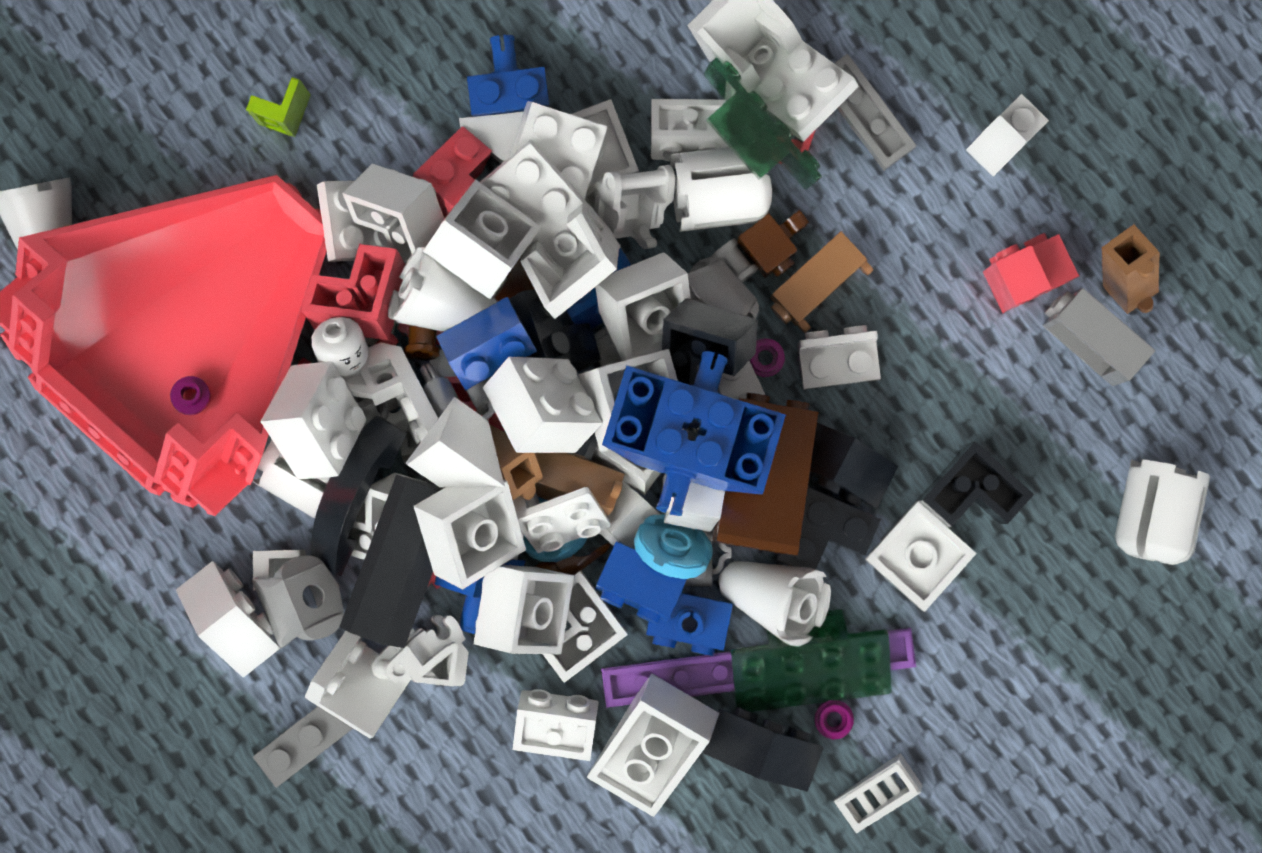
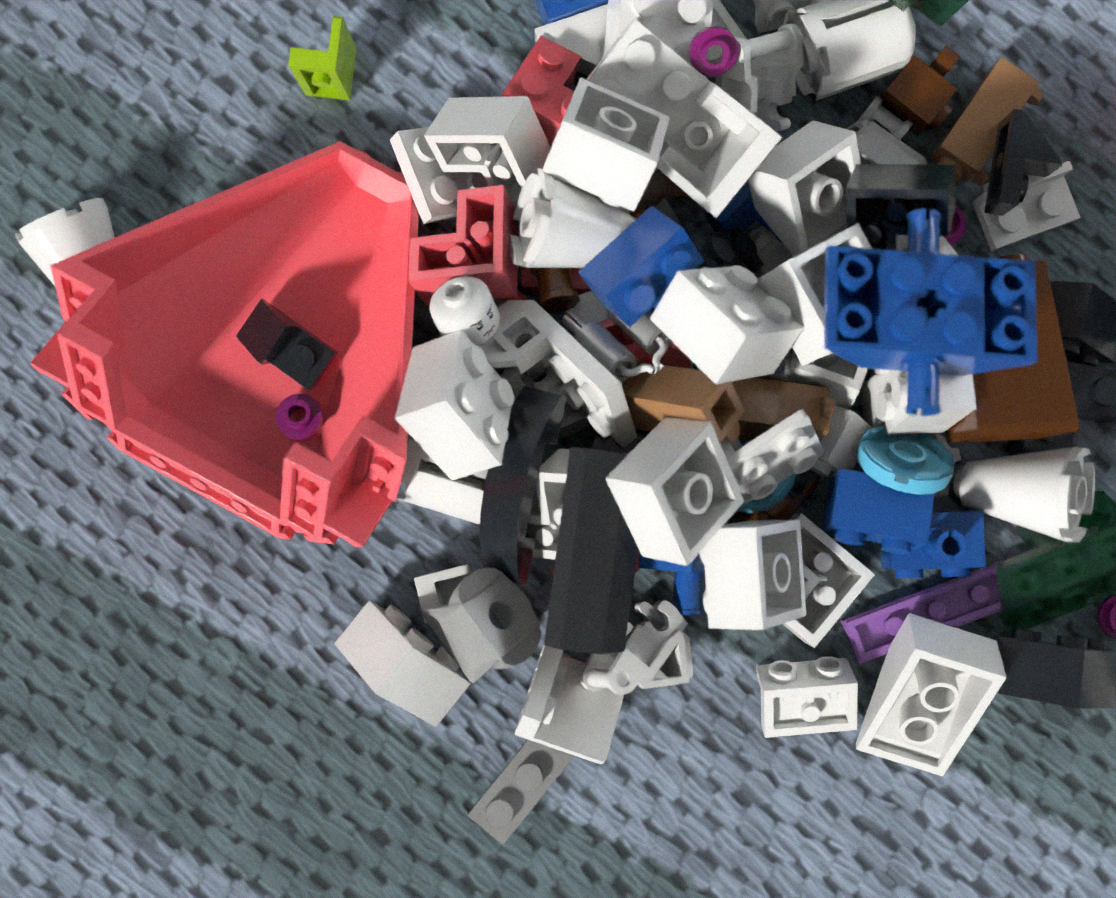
camera: 10 degrees left, 0 degrees up
white slope [406,397,505,487] -> none
none -> black slope [236,299,338,390]
none -> magenta plate [689,26,738,77]
none -> black slope [984,109,1062,216]

